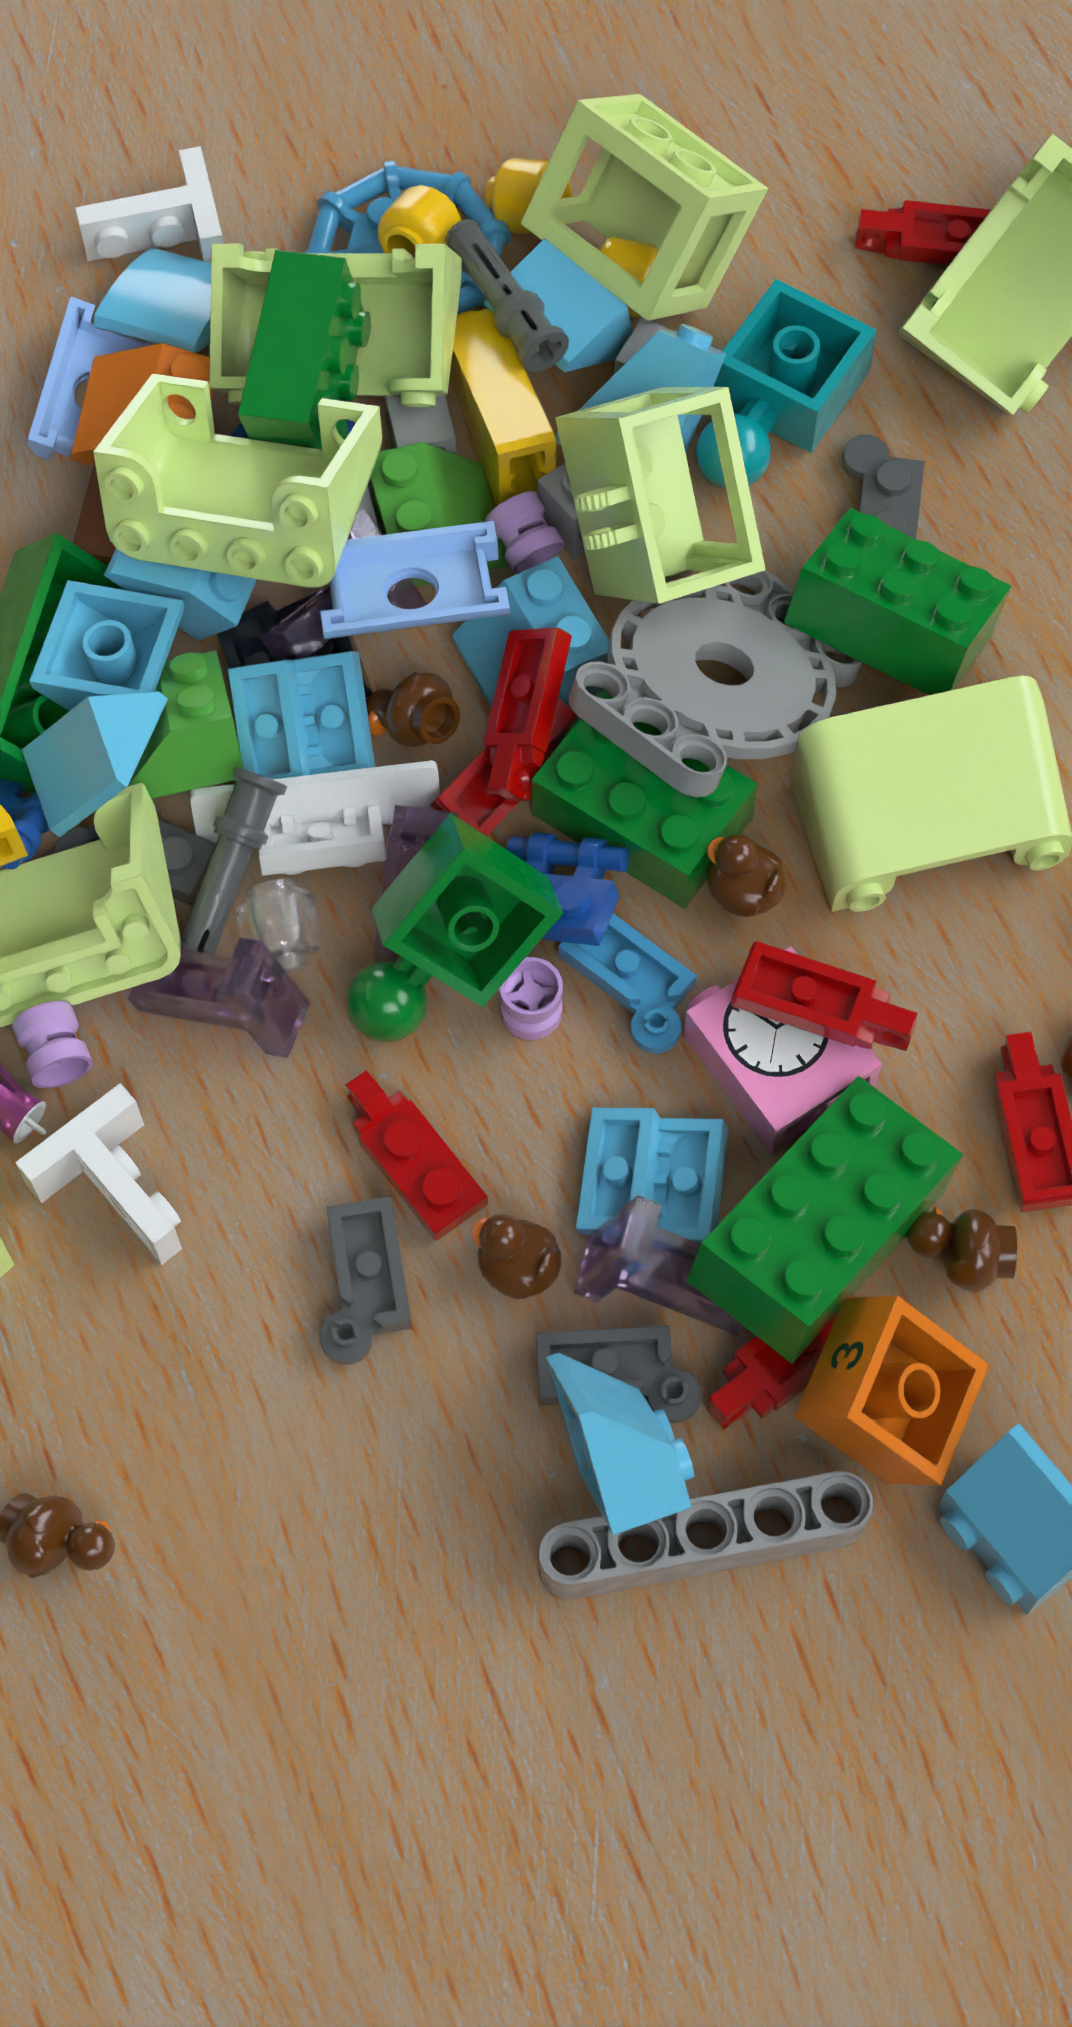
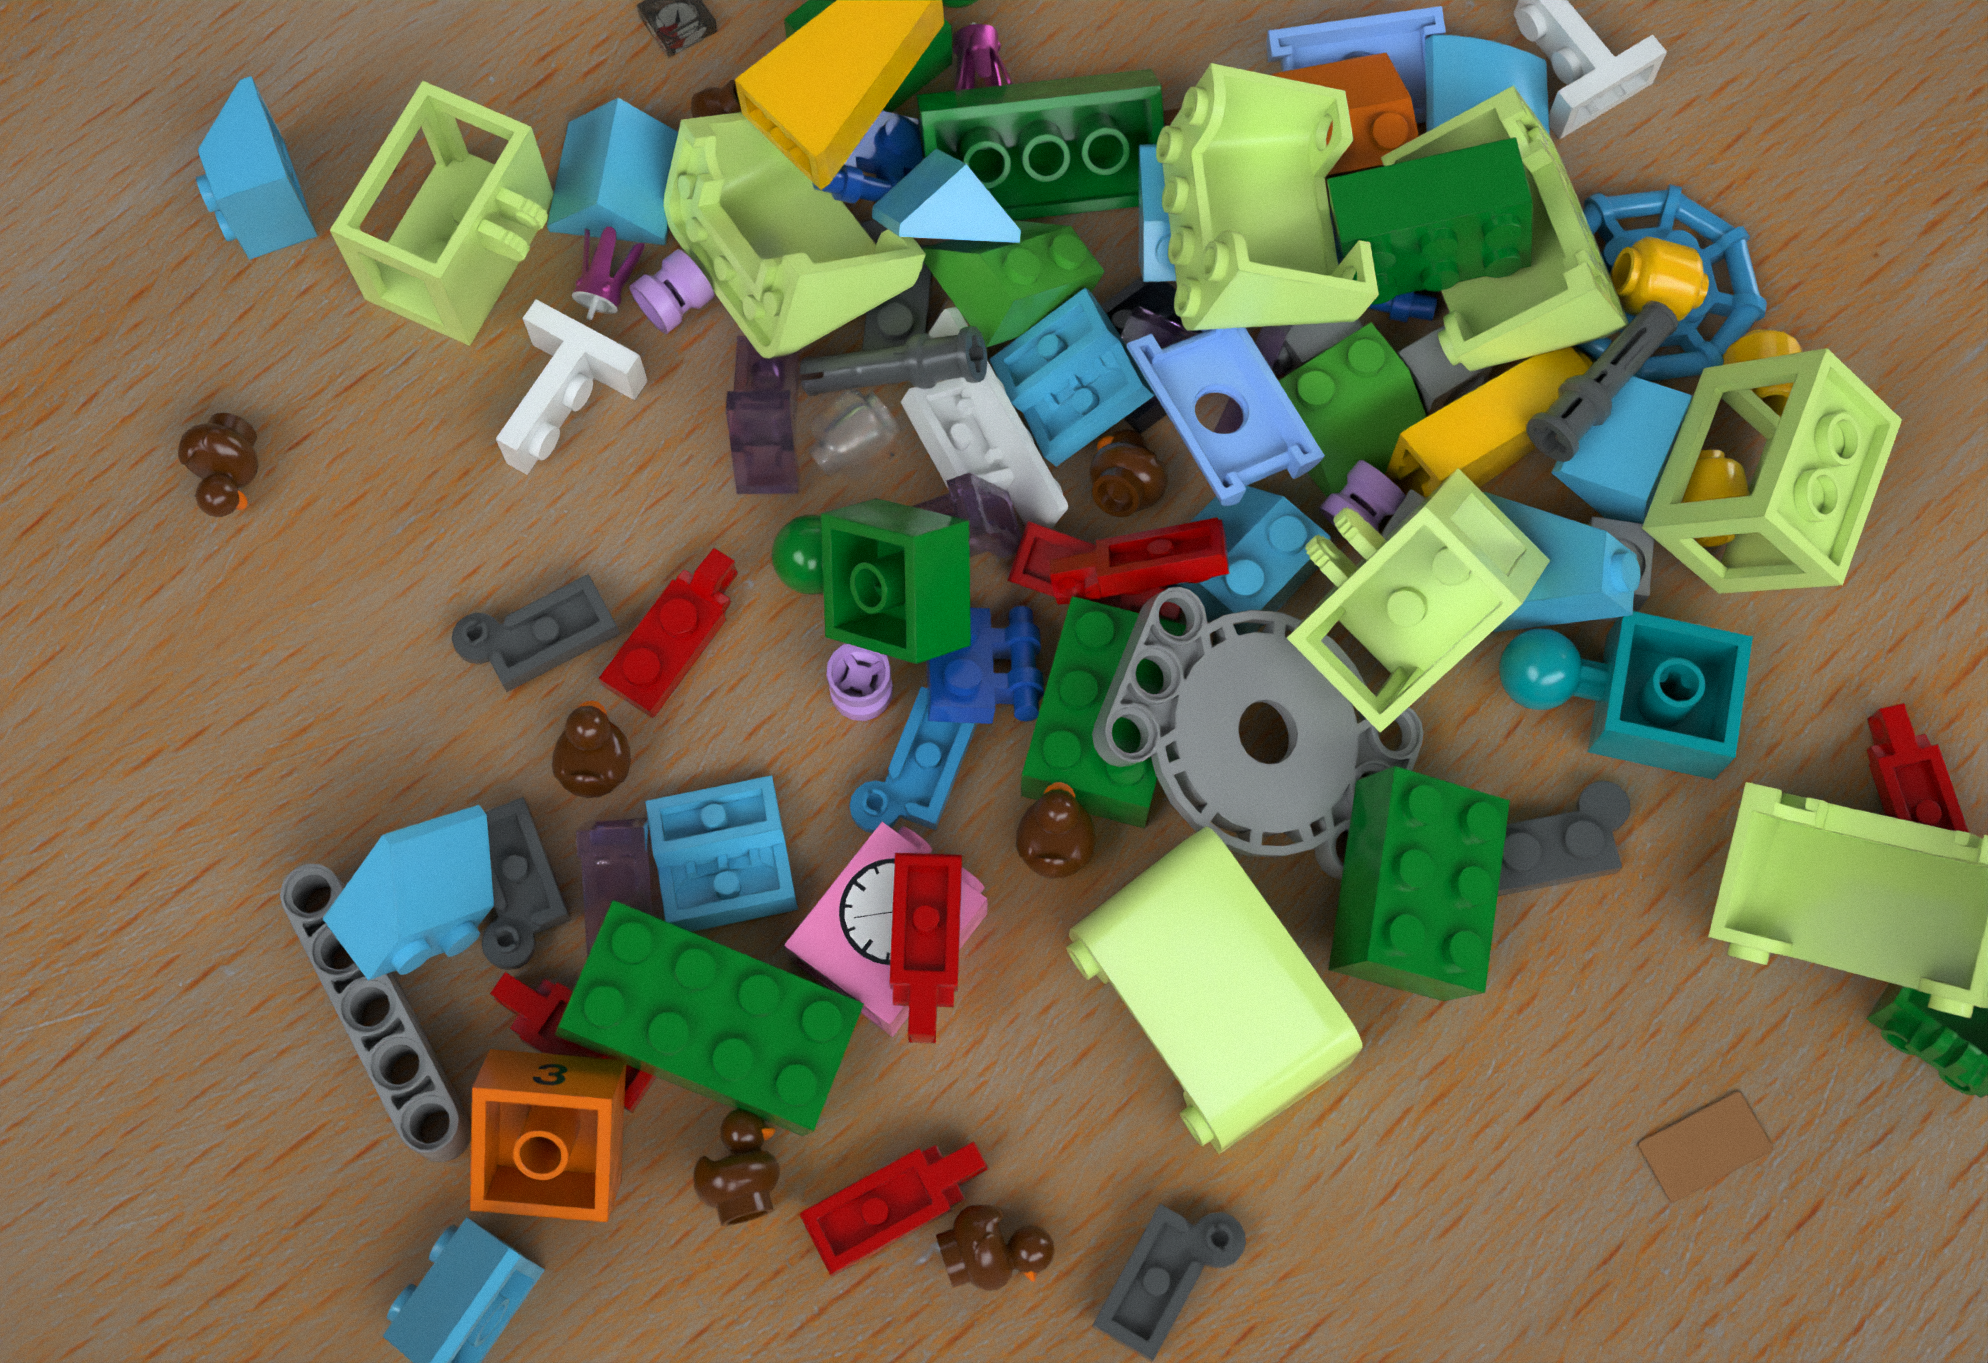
camera: 70 degrees right, 5 degrees up
medium azure slope [29,580,185,711] -> none

